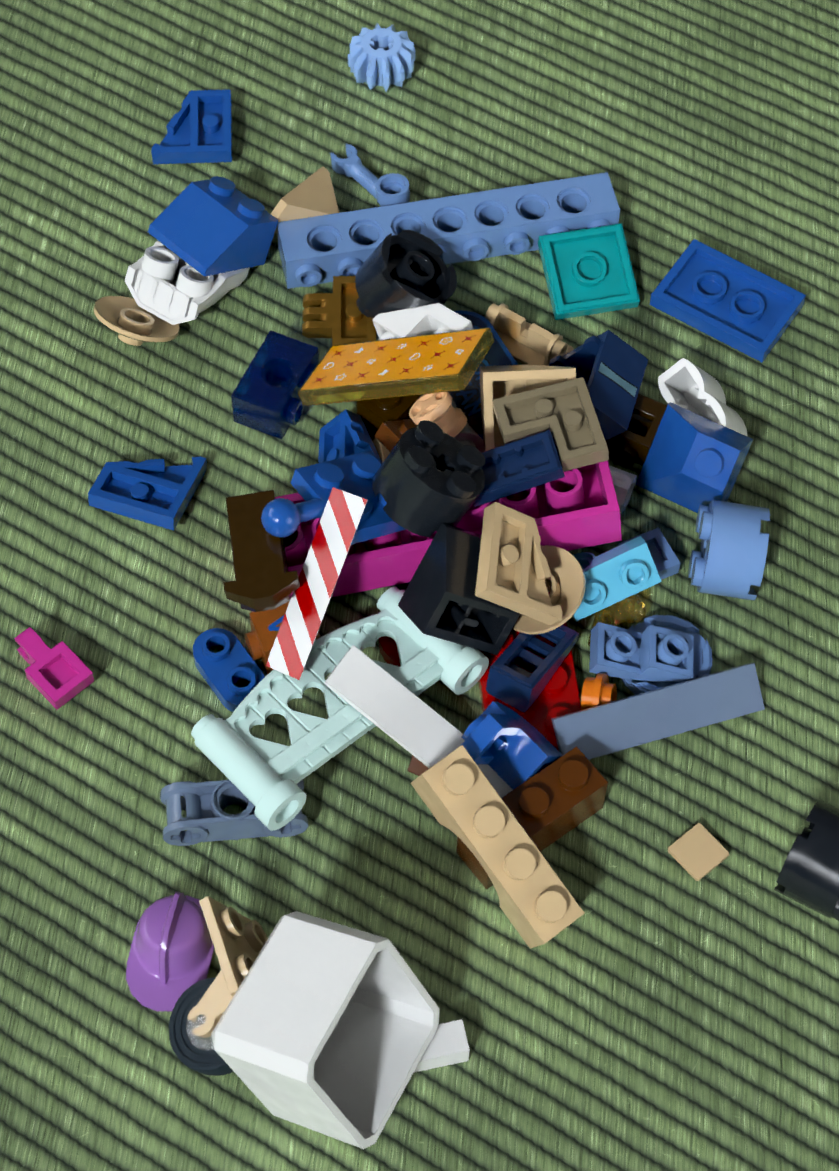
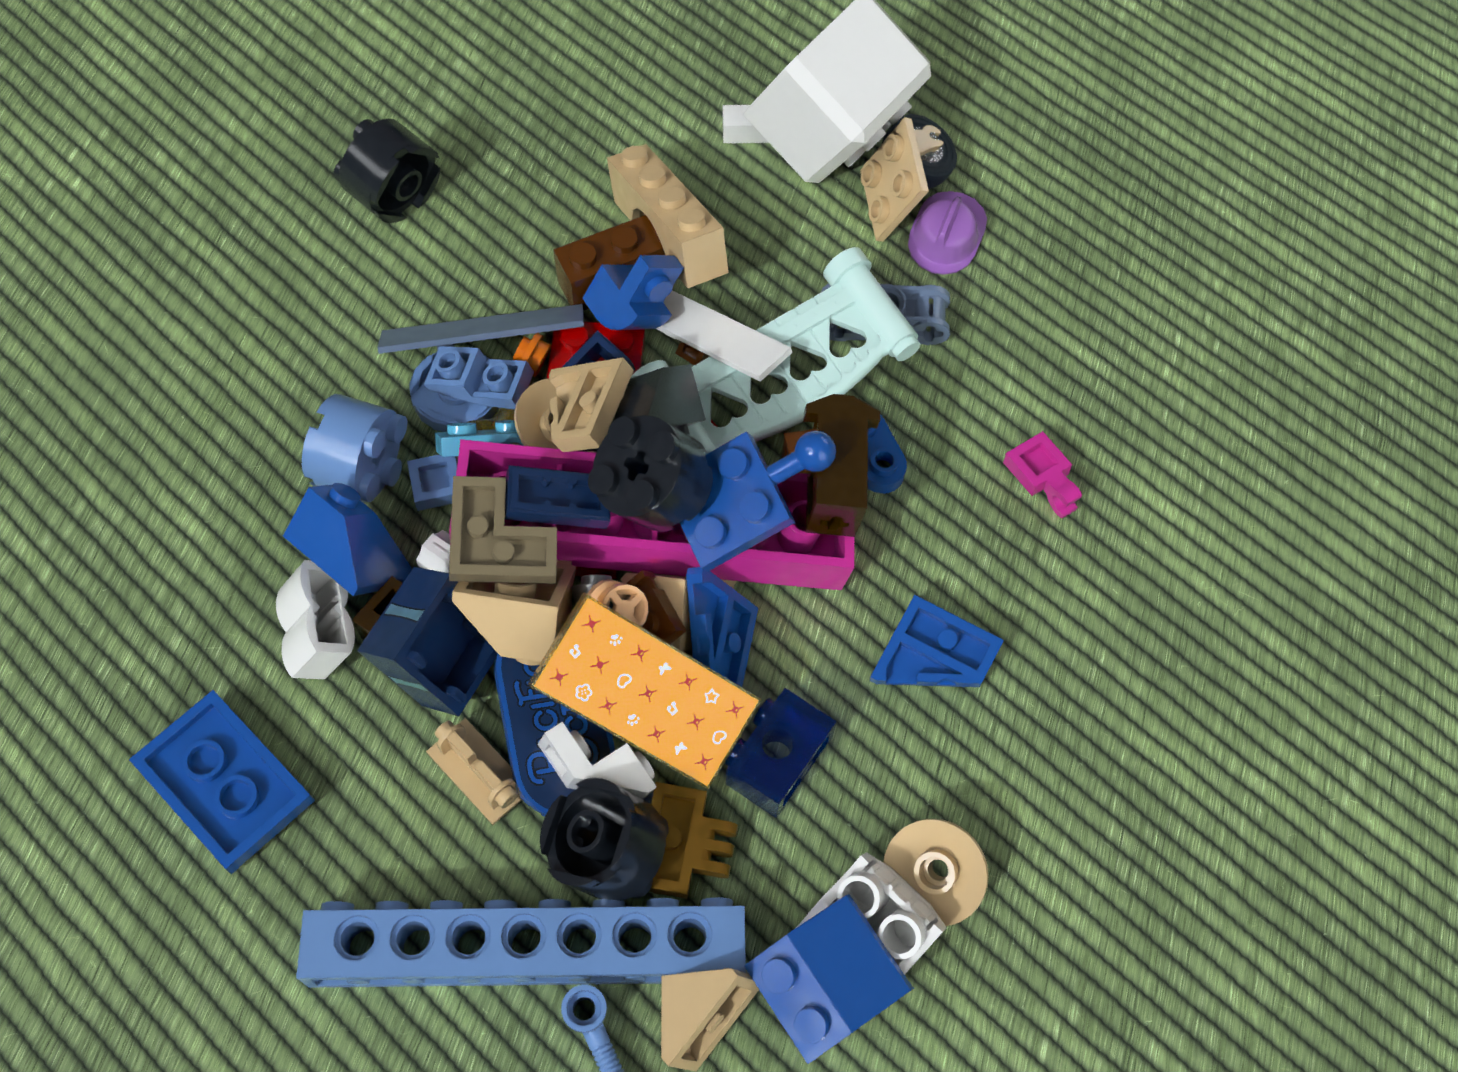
camera: 170 degrees left, 5 degrees up
sticker [265,487,368,680] -> none
teal plate [537,223,640,320] -> none
tan piece [667,823,729,881] -> none

